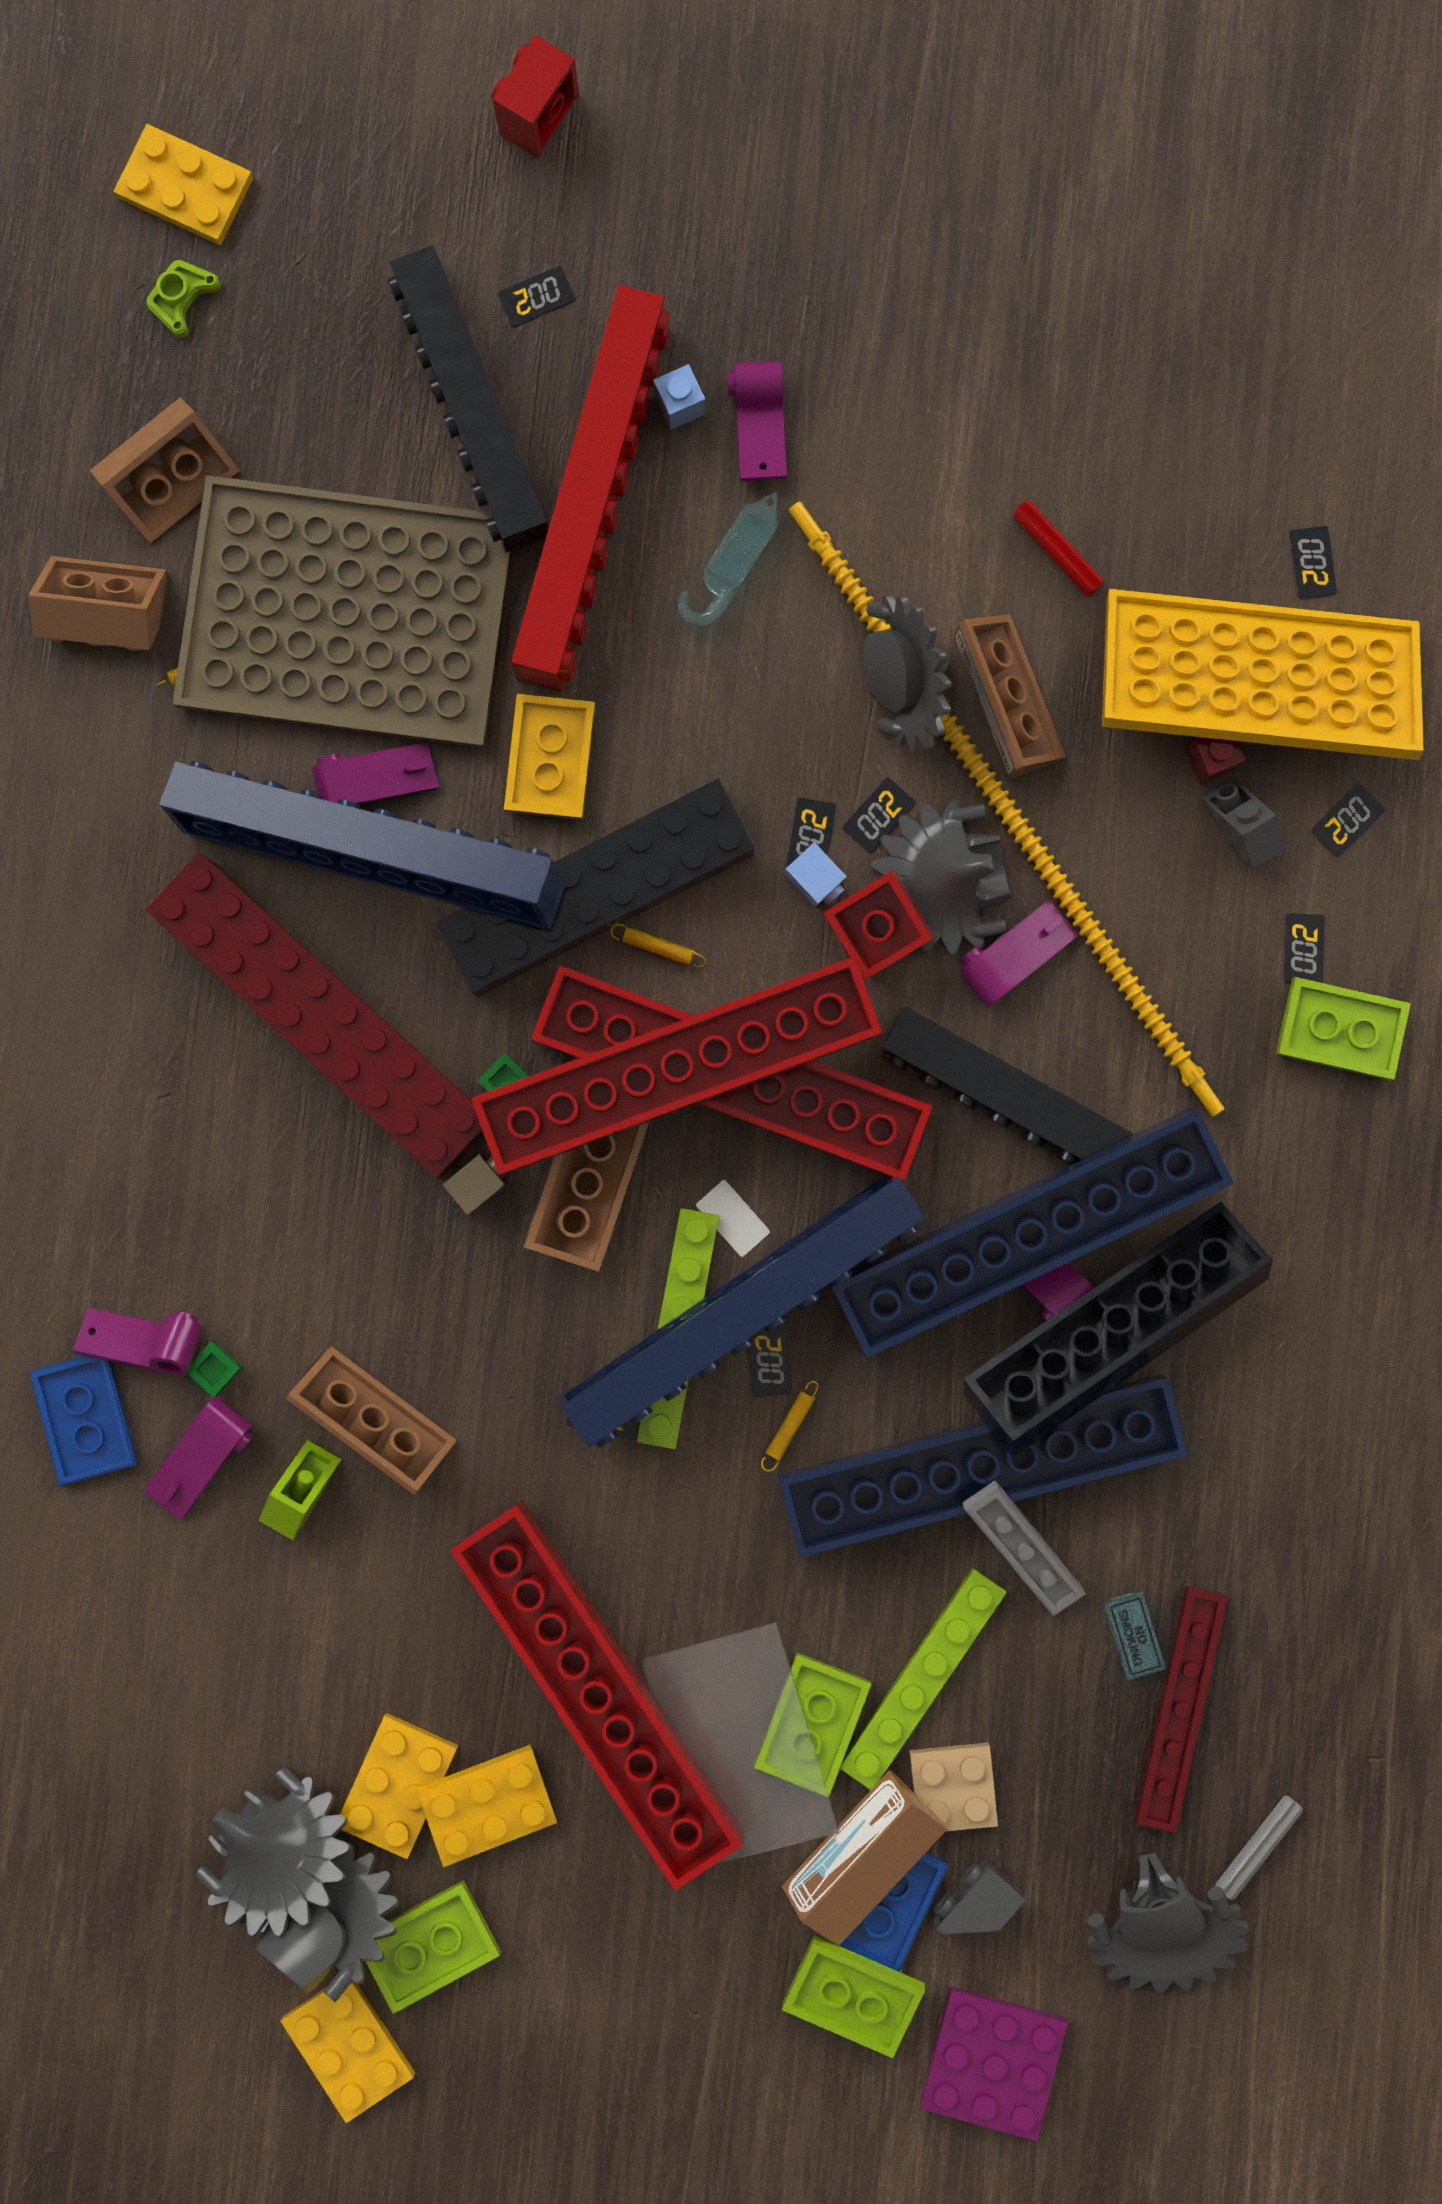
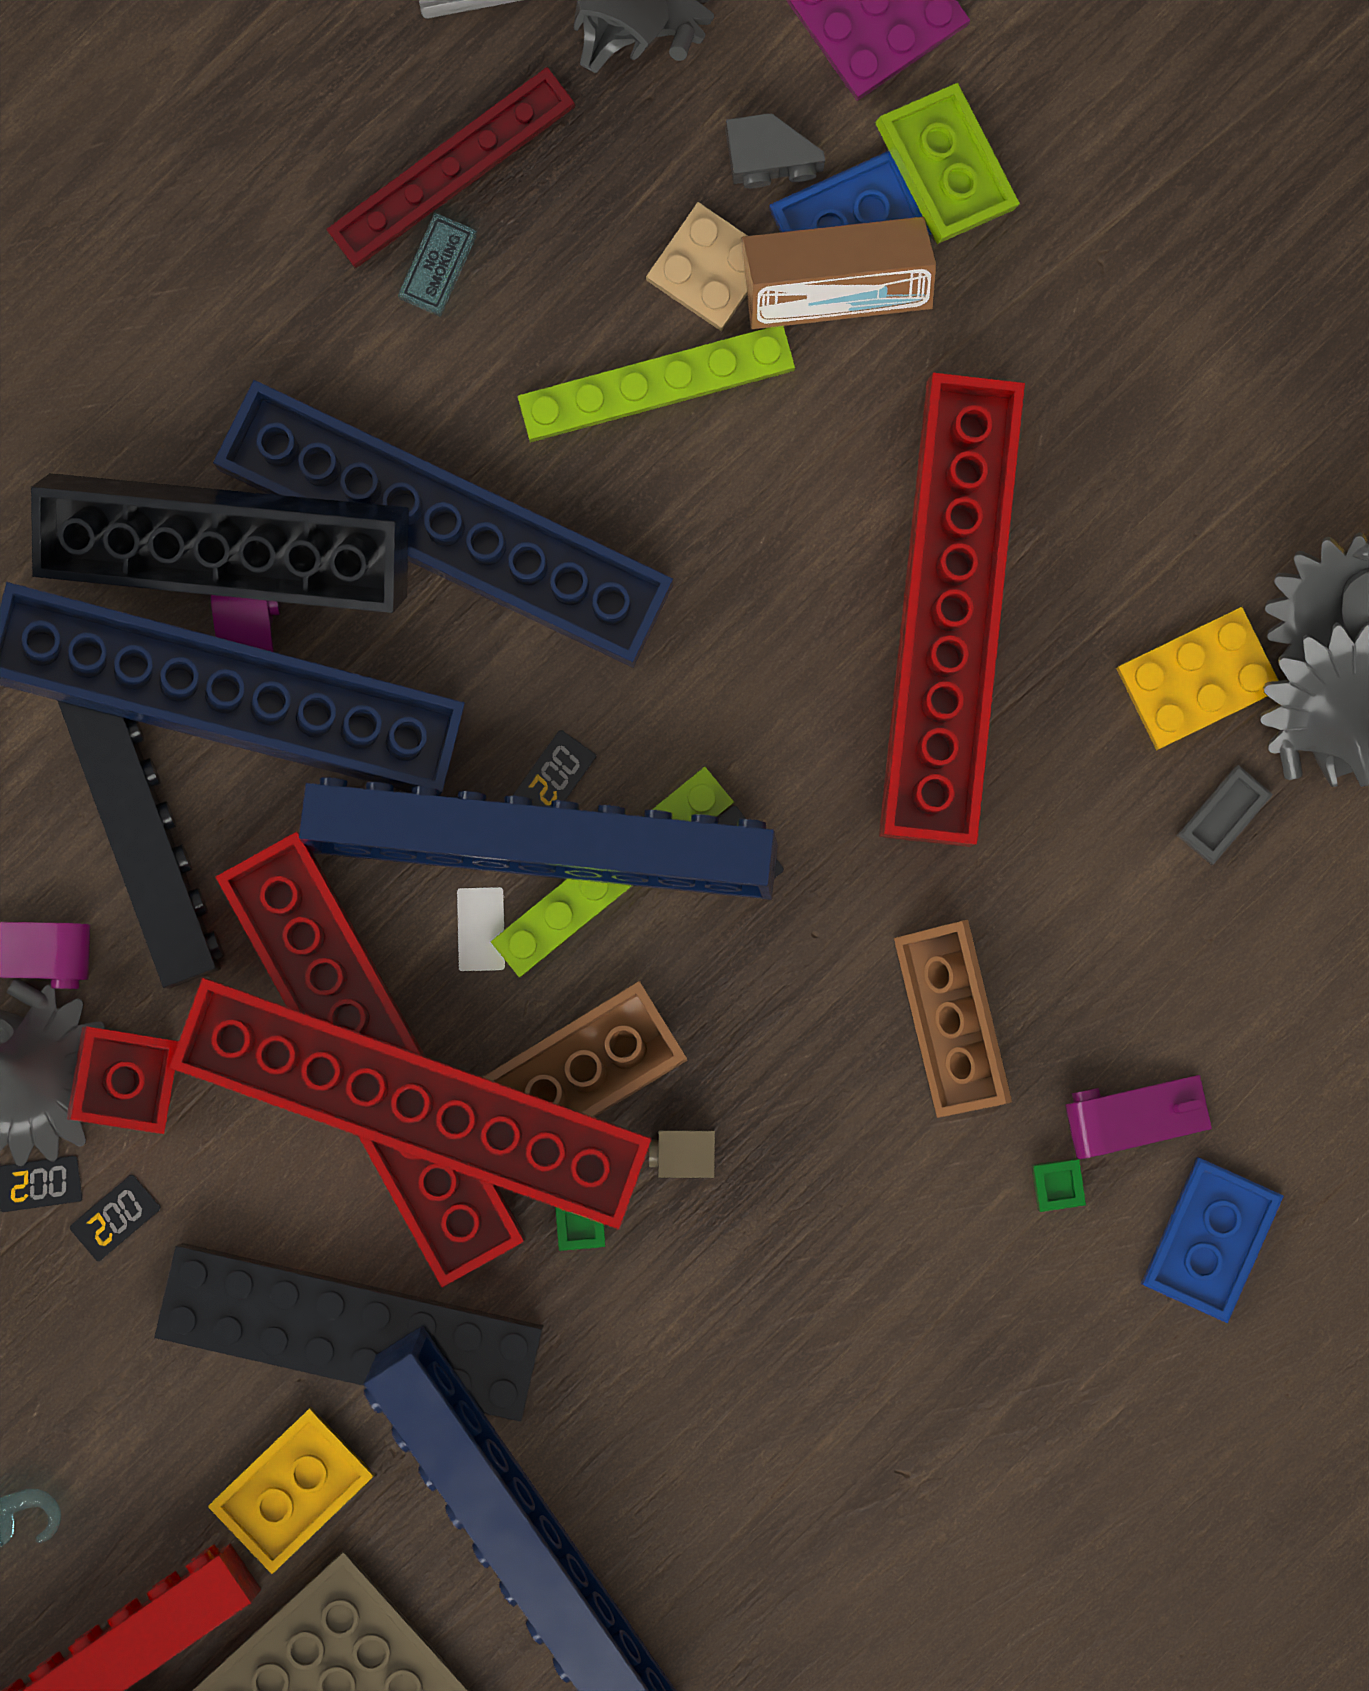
camera: 140 degrees left, 0 degrees up
magenta door [73,1308,202,1376] -> none
dark red brick [145,851,484,1179] -> none
lime slope [258,1440,342,1540] -> none
magenta door [311,742,439,807] -> none
lime plate [365,1880,501,2014] -> none
yellow plate [416,1745,557,1867] -> none
yellow piece [610,924,706,967] -> none
clear piece [641,1622,839,1864] -> none
lime plate [754,1652,872,1797] -> none
yellow piece [761,1381,818,1472] -> none
light blue brick [783,842,847,907] -> none
light grey tile [962,1481,1086,1616] -> none
none -> dark grey tile [1176,765,1273,865]

